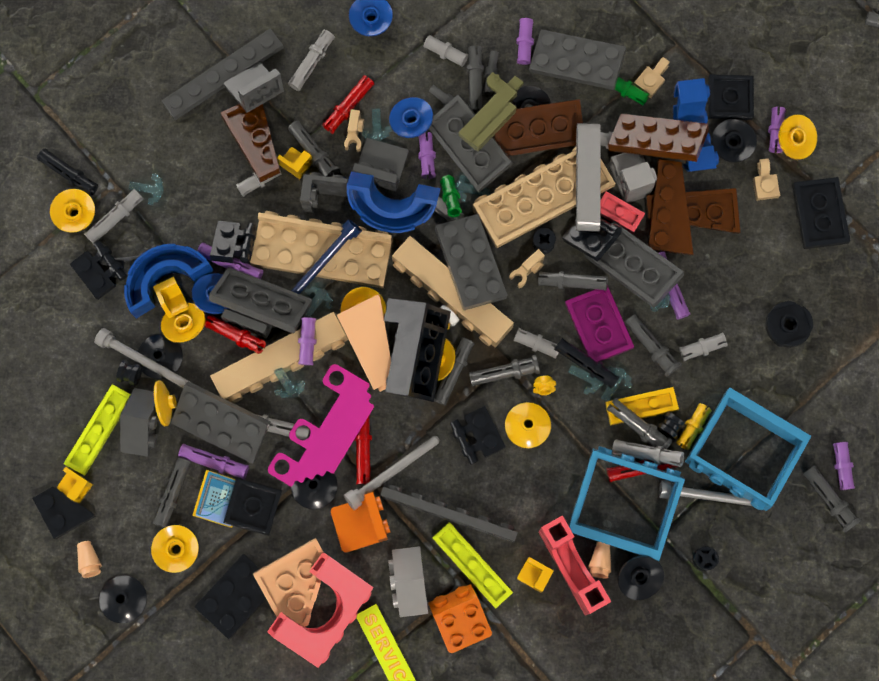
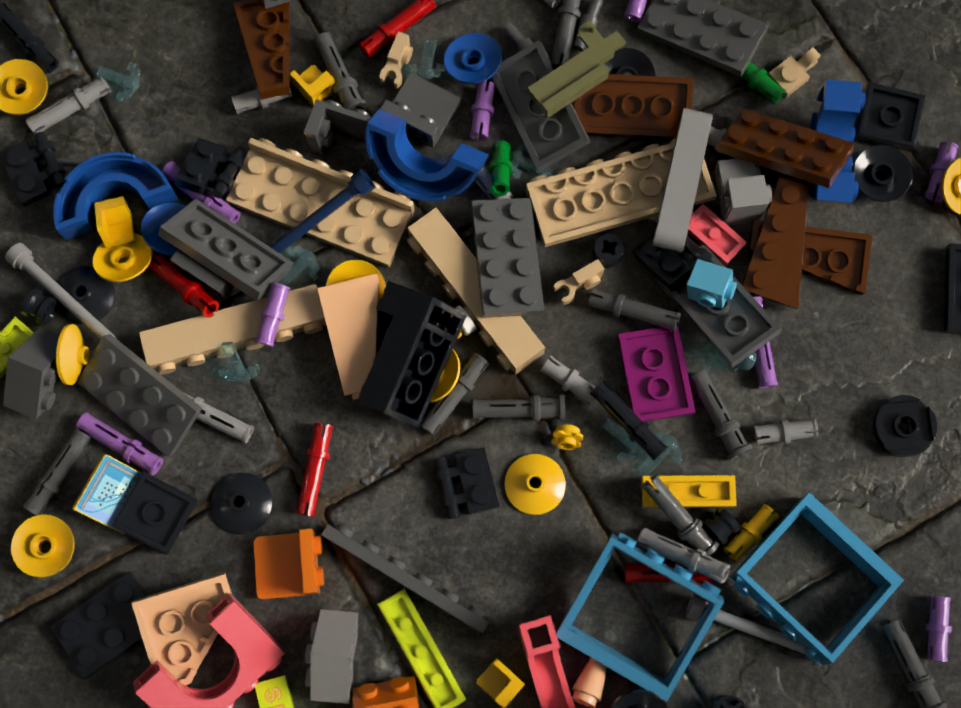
camera: 10 degrees right, 0 degrees up
dark pink piece [268,364,374,487] -> none
light grey piece [343,436,440,510] -> none
tan plate [753,158,780,201] -> none
none -> medium azure brick [687,259,737,309]

